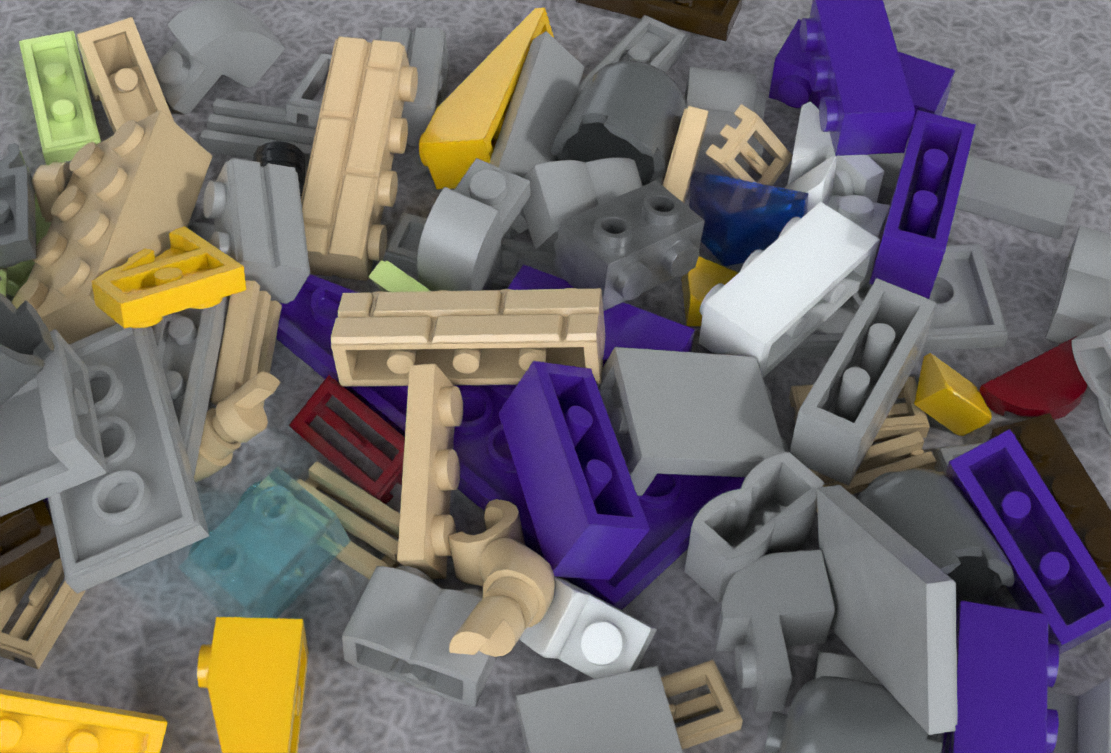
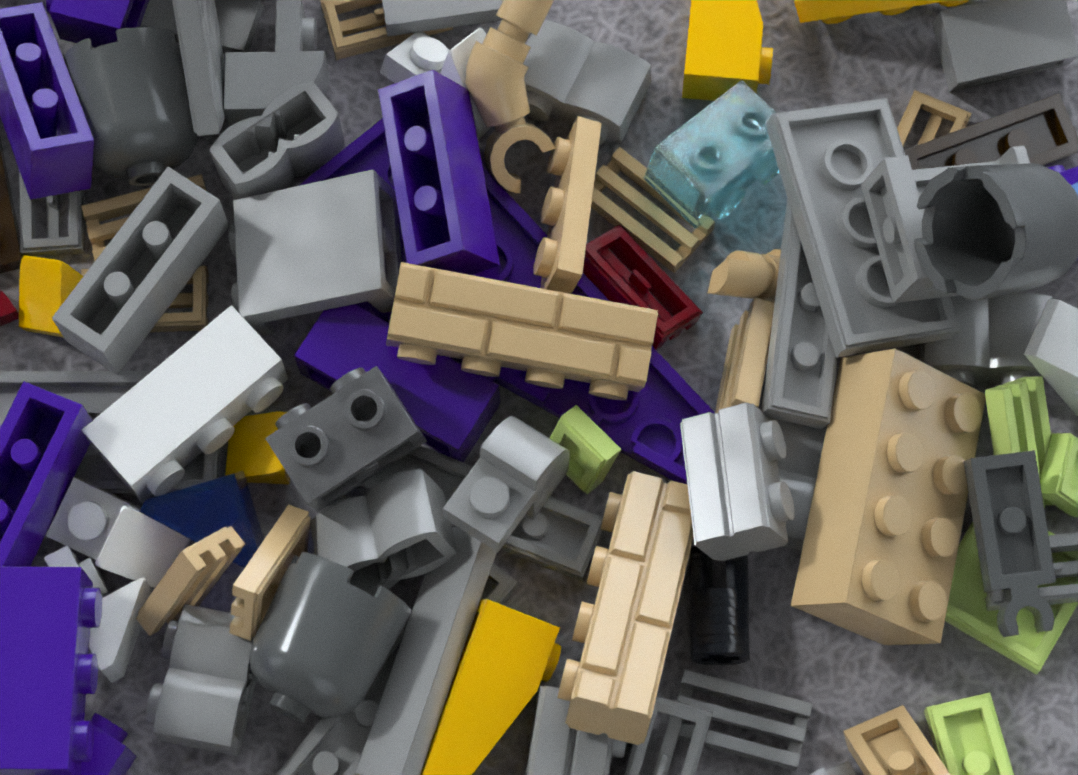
camera: 170 degrees left, 20 degrees up
tan tile [32,162,73,222] -> none
yellow wing [91,226,246,329] -> none

